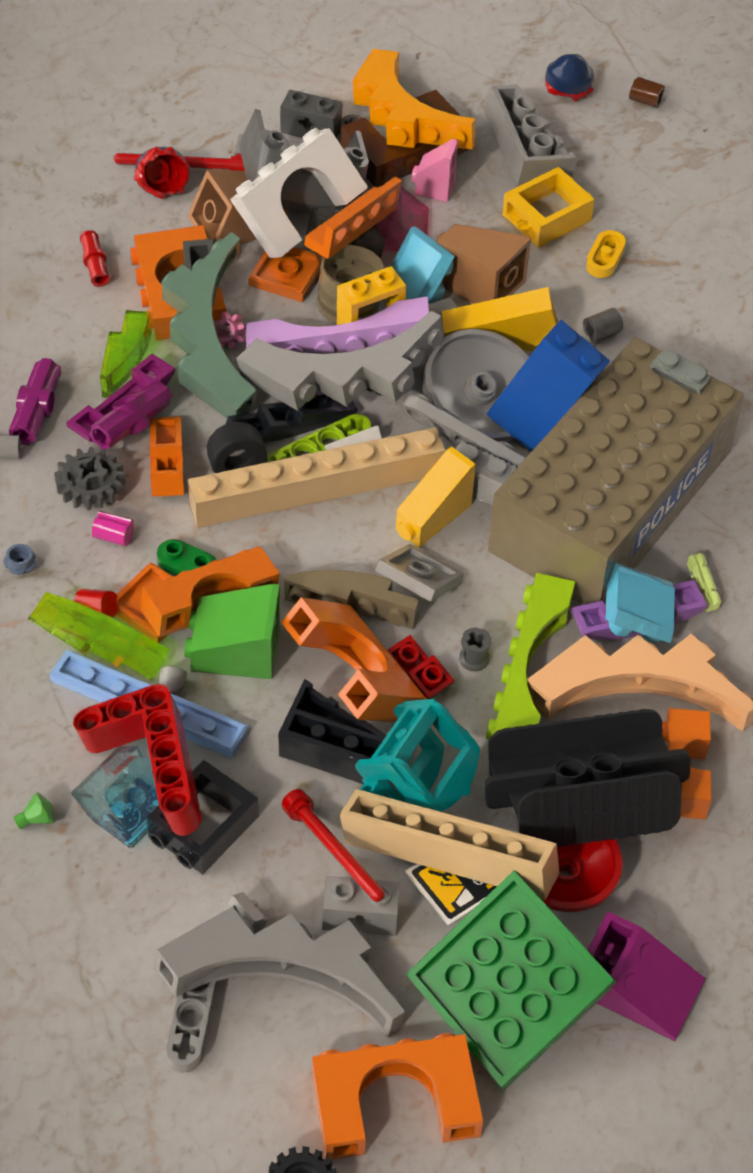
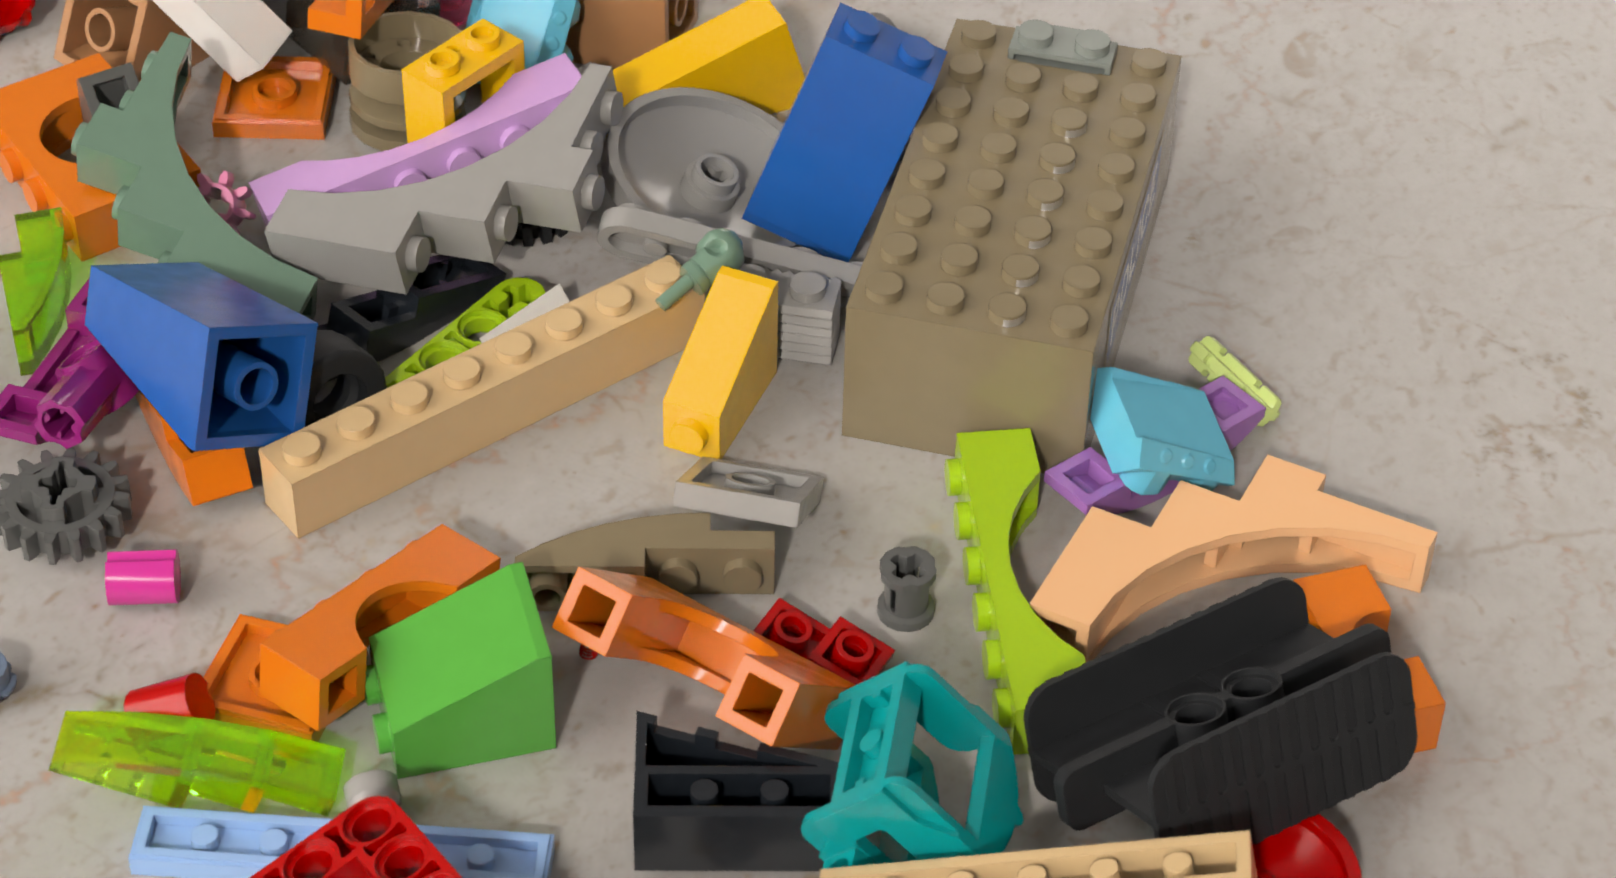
camera: 20 degrees left, 10 degrees down
green plate [157,539,216,576] -> none
none -> blue slope [85,262,318,451]
none -> sand green piece [655,227,745,311]

